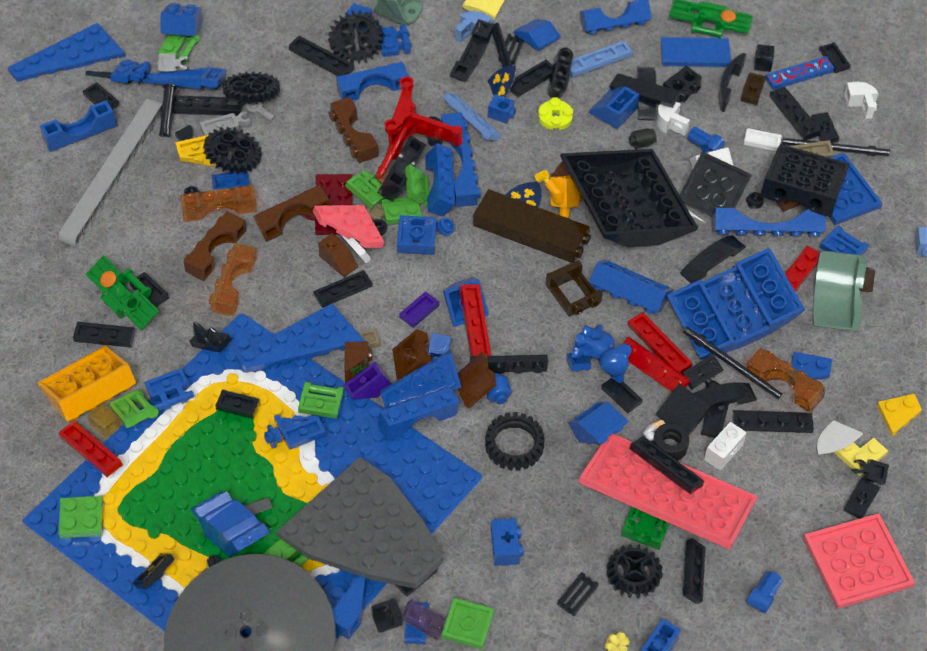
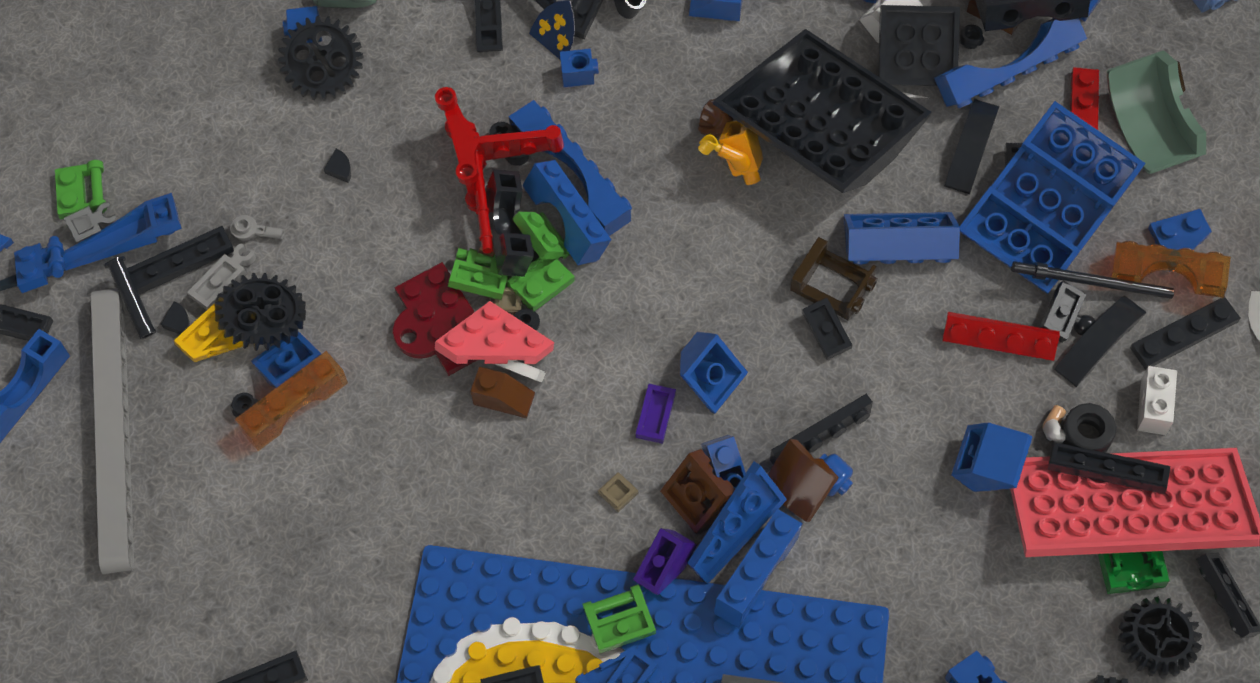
camera: 25 degrees left, 10 degrees up
green piece [85,255,160,331] -> none
black plate [130,272,169,307] -> none
blue brick [161,3,201,36] -> none
reddish brown arch [184,211,246,281] -> none
black tile [189,322,232,353] -> none
clear orange arch [209,243,257,317] -> none
black gear [223,71,280,104] -> none
blue wing [235,304,365,373] -> none
reddish brown arch [253,185,331,242] -> none
black plate [288,36,354,76] -> none
black tile [313,270,373,308] -> none
reddish brown arch [329,97,379,163] -> none
blue arch [336,62,409,101] -> none
reddish brown slope [345,342,372,384] -> none
blue plate [380,24,412,57] -> none
blue brick [397,215,437,255] -> none
blue plate [436,218,455,236] -> none
medium blue plate [443,93,501,141] -> none
red plate [459,284,491,356] -> none
dark brown brick [473,189,591,263] -> none
black tyre [485,412,544,471] -> none
dark blue sticker [505,182,542,207] -> none
neon yellow plate [538,98,574,130] -> none
blue plate [566,353,591,371] -> none
blue animal [571,324,632,383] -> none
black tile [601,378,643,414] -> none
red plate [628,312,692,373] -> none
pearl dark grey brick [629,128,657,149] -> none
black tile [655,384,711,436] -> none
black tile [701,404,729,438] -> none
blue plate [820,225,869,255] -> none
none -> black tile [324,148,351,183]
none -> black plate [802,298,853,360]

